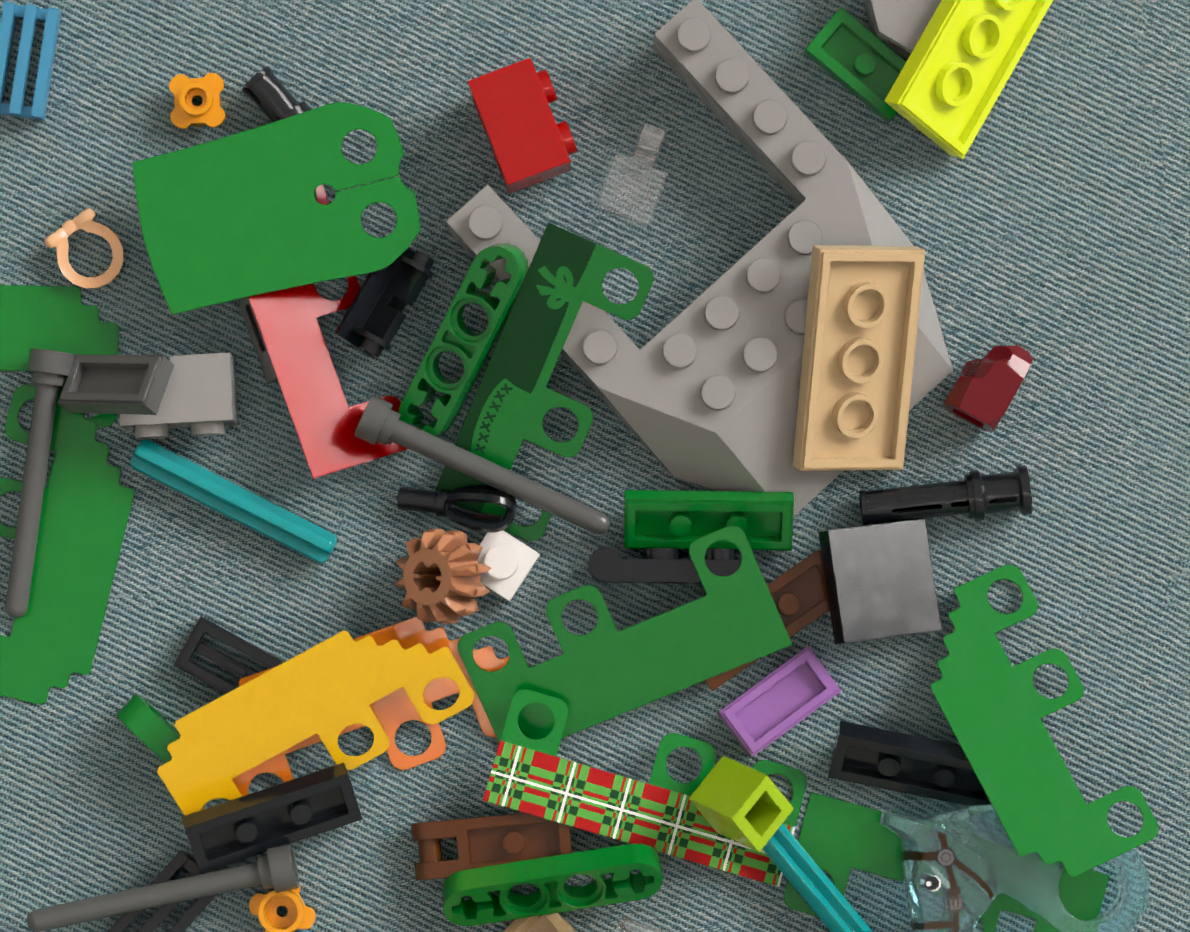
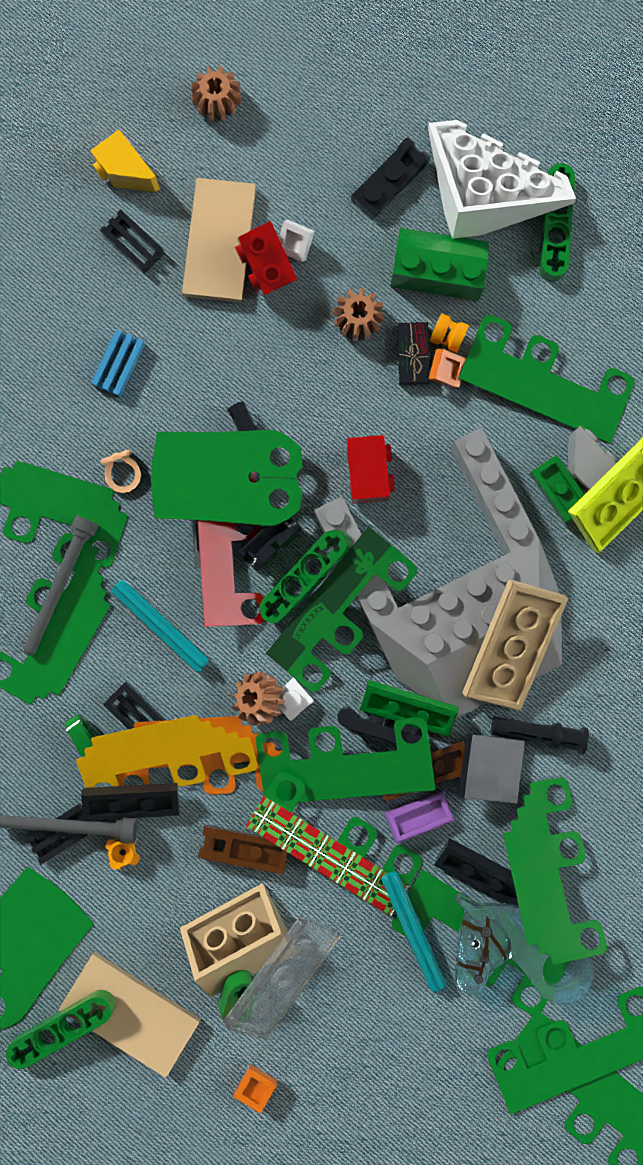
camera: 25 degrees right, 0 degrees up
dark grey tile [58,354,174,415] -> none
light grey slope [119,352,239,440] -> none
light orange plate [169,73,226,129] -> none
dark grey piece [354,395,610,534] -> none
black piece [397,485,517,532] -> none
green beam [442,844,663,926] -> none
clear plate [596,123,668,227] -> none
lime brick [689,756,794,852] -> none
dark red rock [942,345,1033,433] -> none

